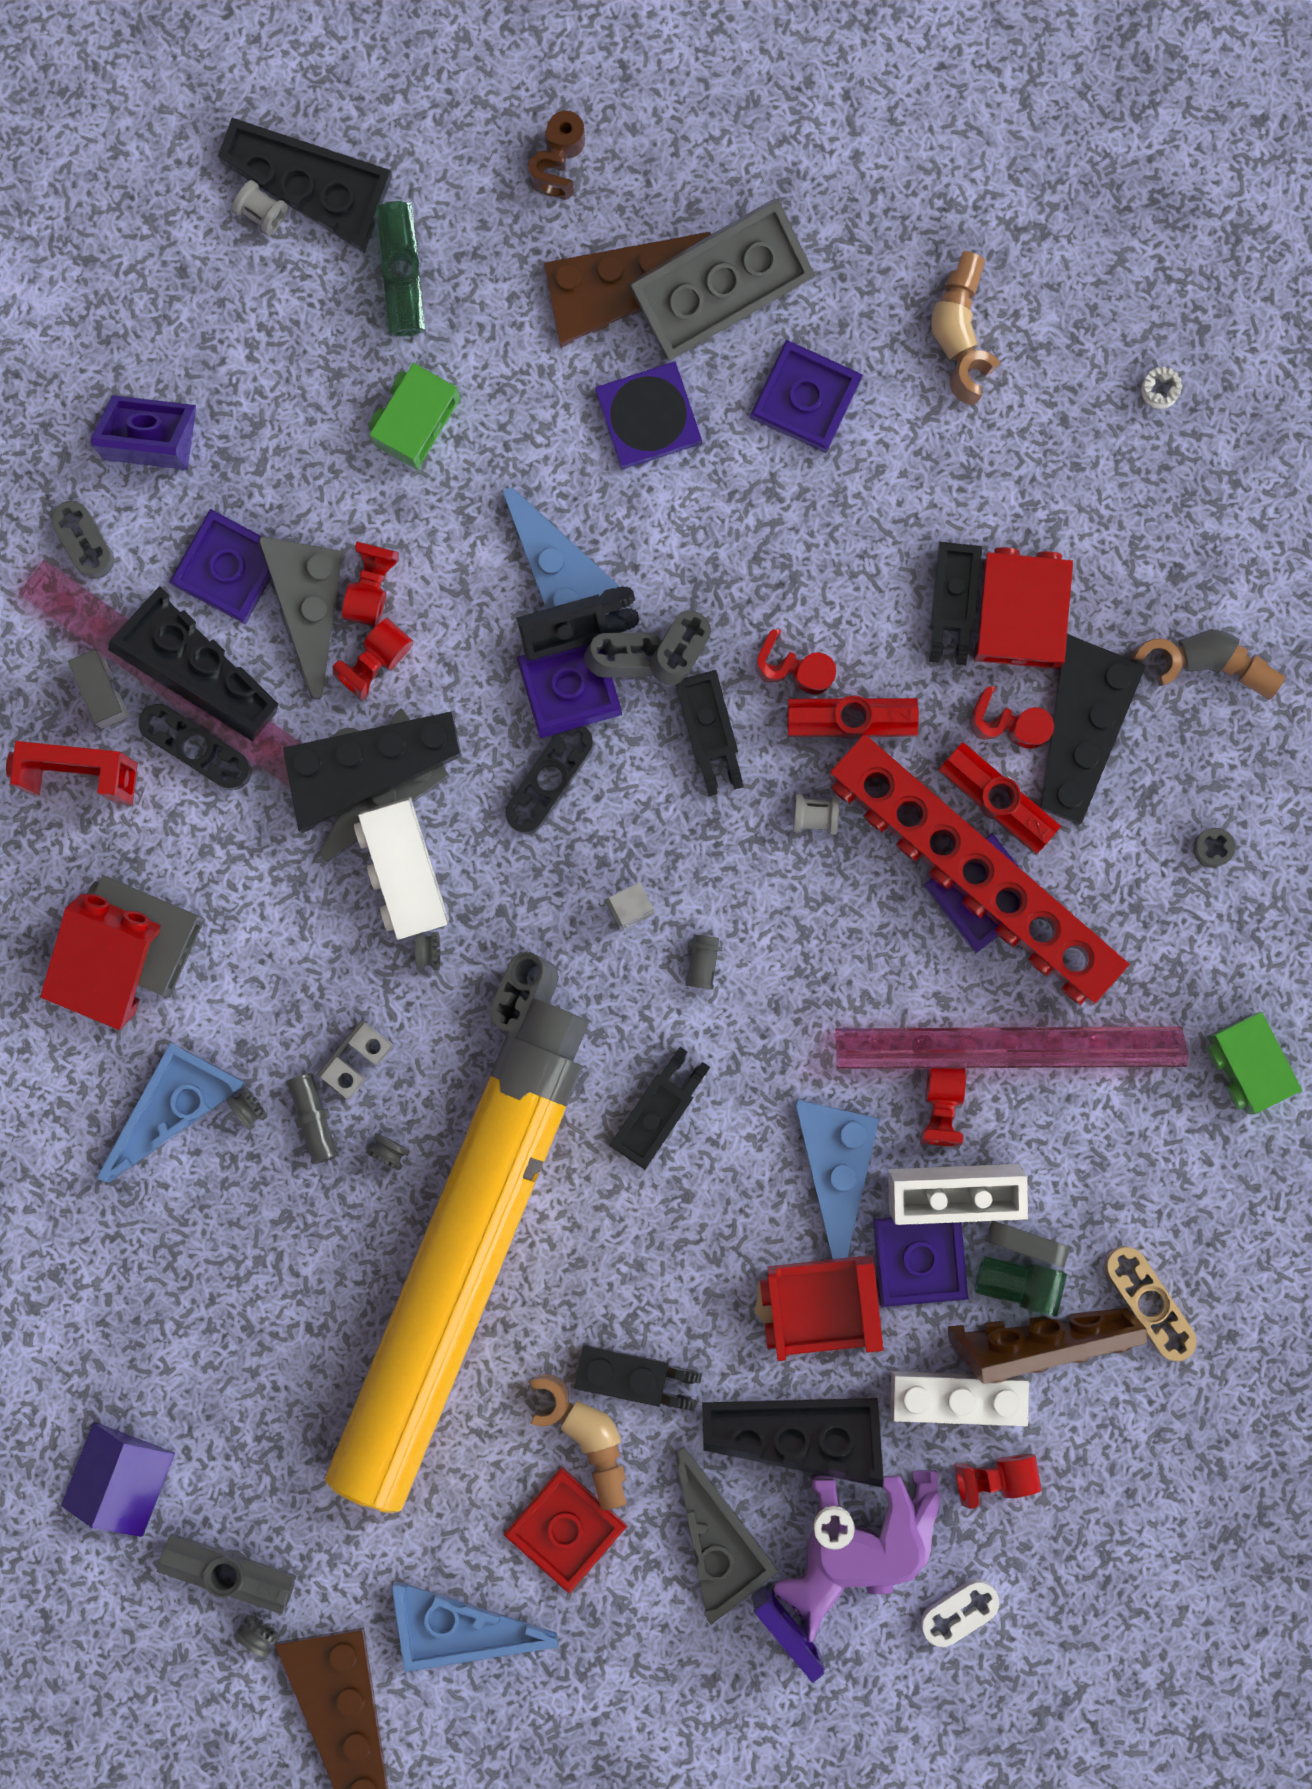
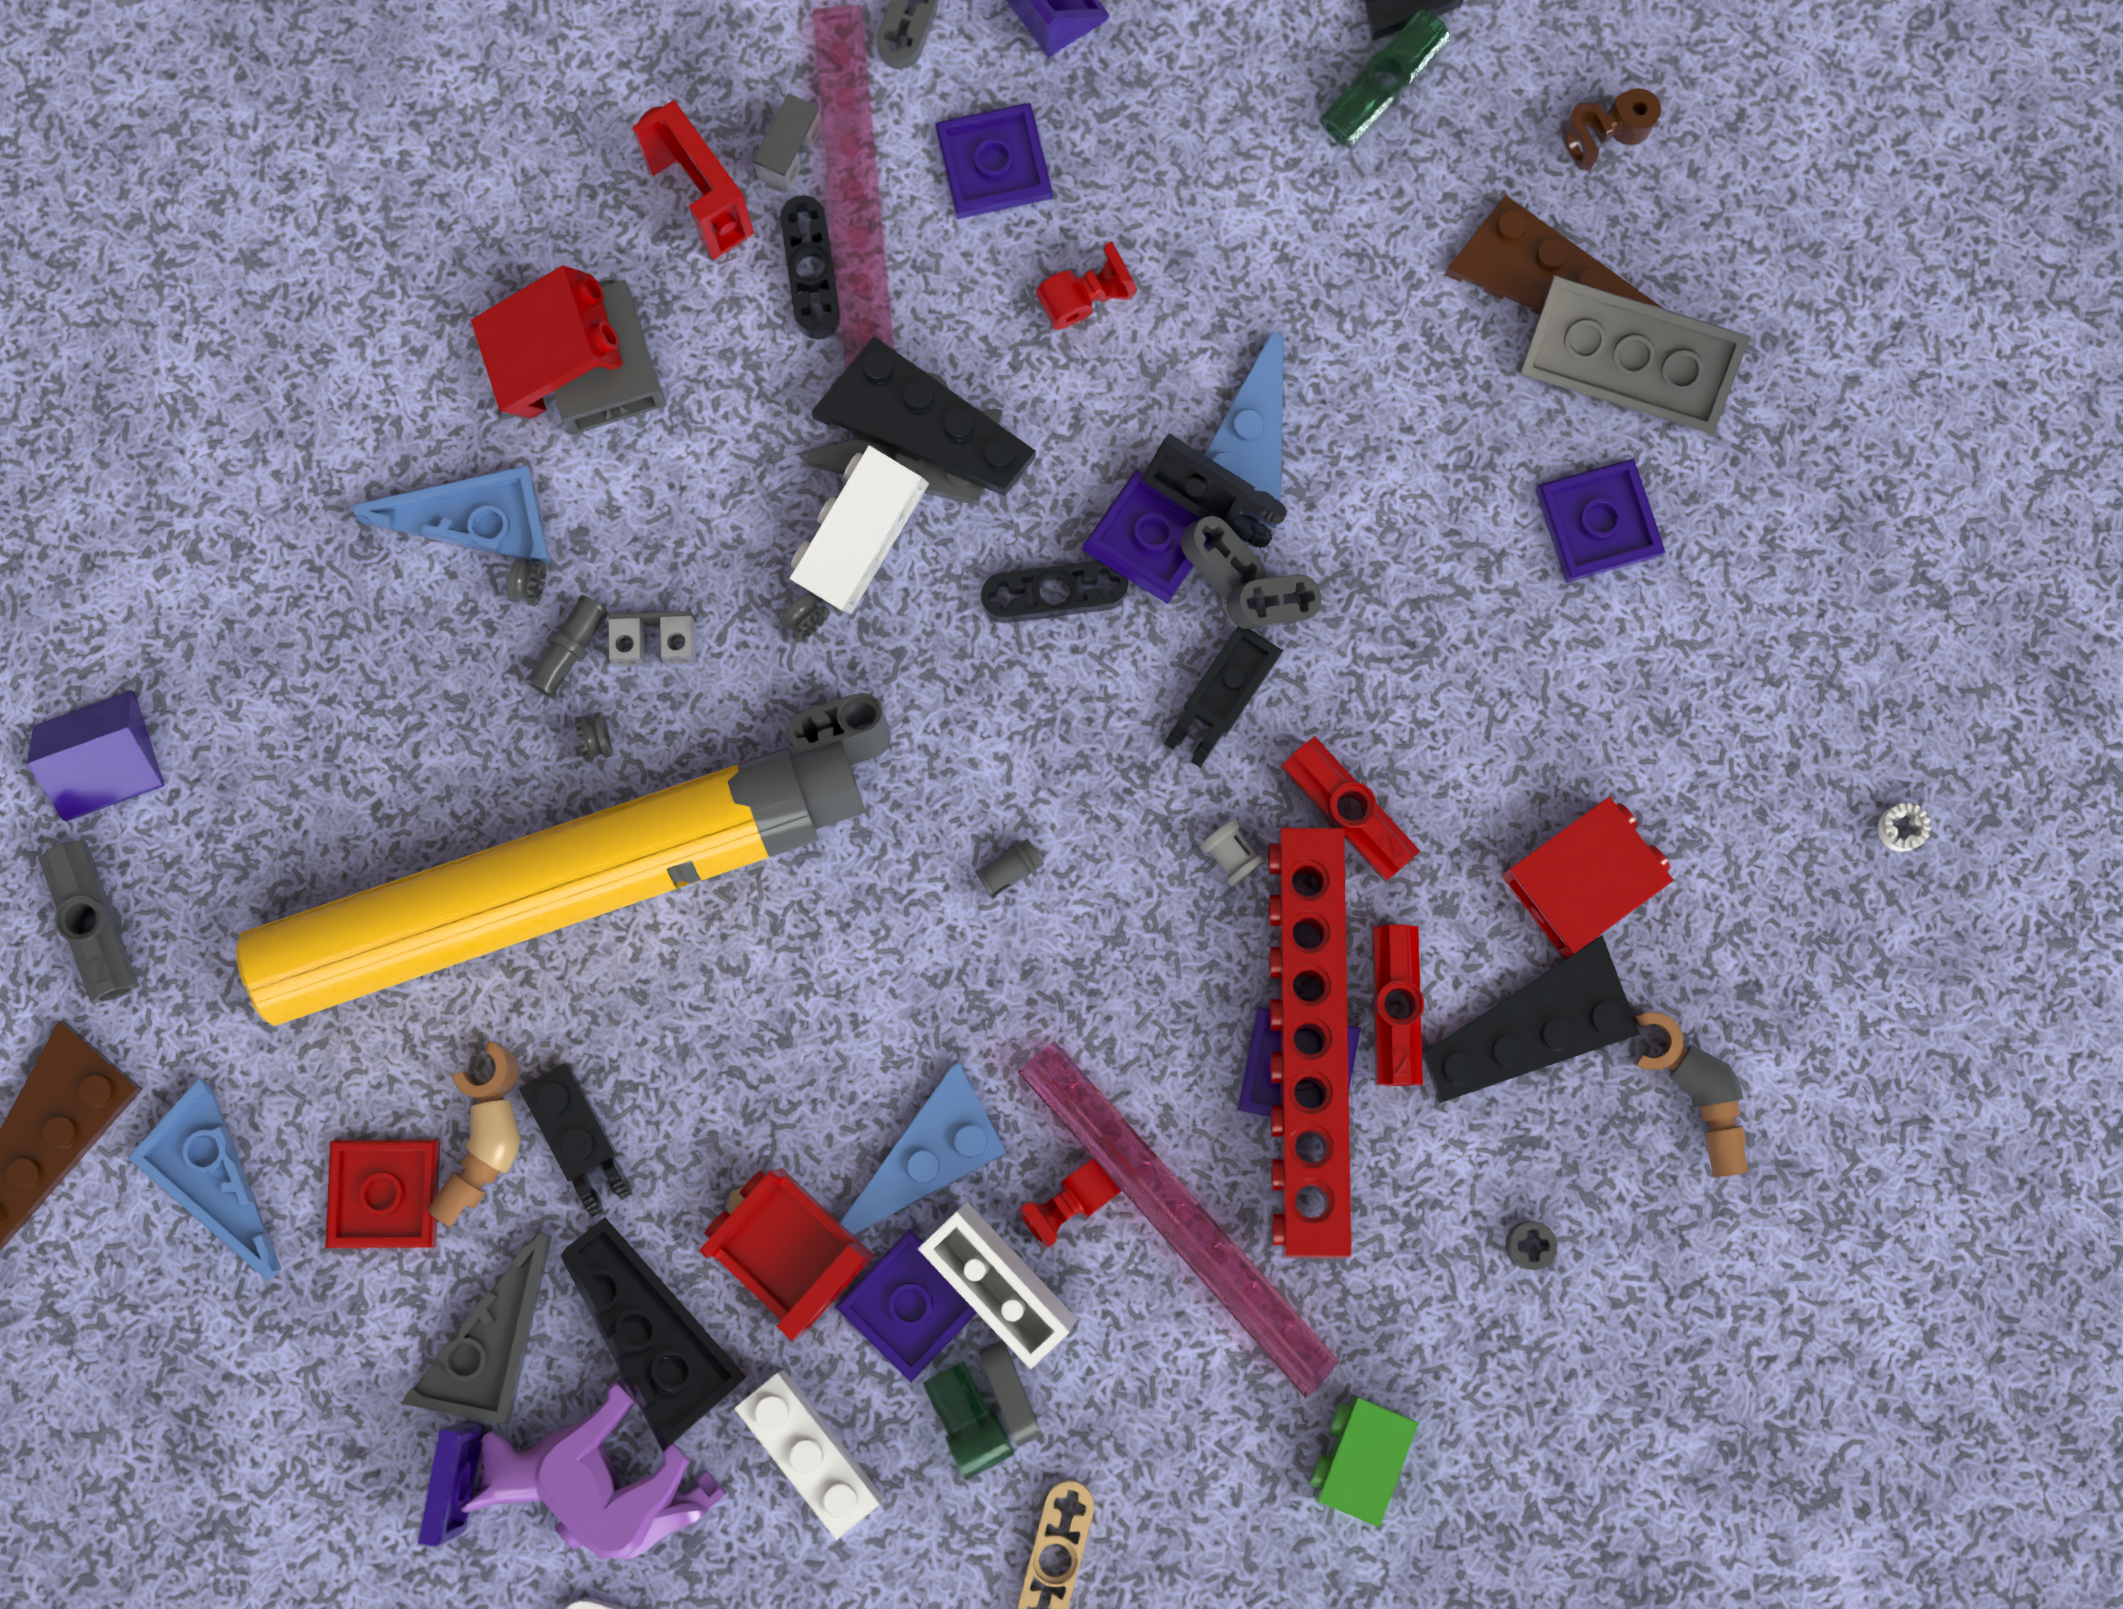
camera: 40 degrees right, 5 degrees down
black wing [108,586,279,742] -> none
dark grey bush [235,1615,280,1657] -> none
dark grey wing [258,536,342,699] -> none
red leg [333,618,414,701] -> none
bright green brick [369,362,461,470] -> none
black tile [595,361,702,470] -> none
flat silver piece [605,882,655,932] -> none
black hinge [609,1047,710,1170] -> none
red leg [755,629,837,695] -> none
white bush [813,1505,855,1550] -> none
black hinge [929,542,982,666] -> none
medium nougat piece [931,251,1001,404] -> none
reddish brown wing [948,1308,1147,1384] -> none
red leg [954,1453,1042,1509] -> none
red leg [969,686,1054,749] -> none

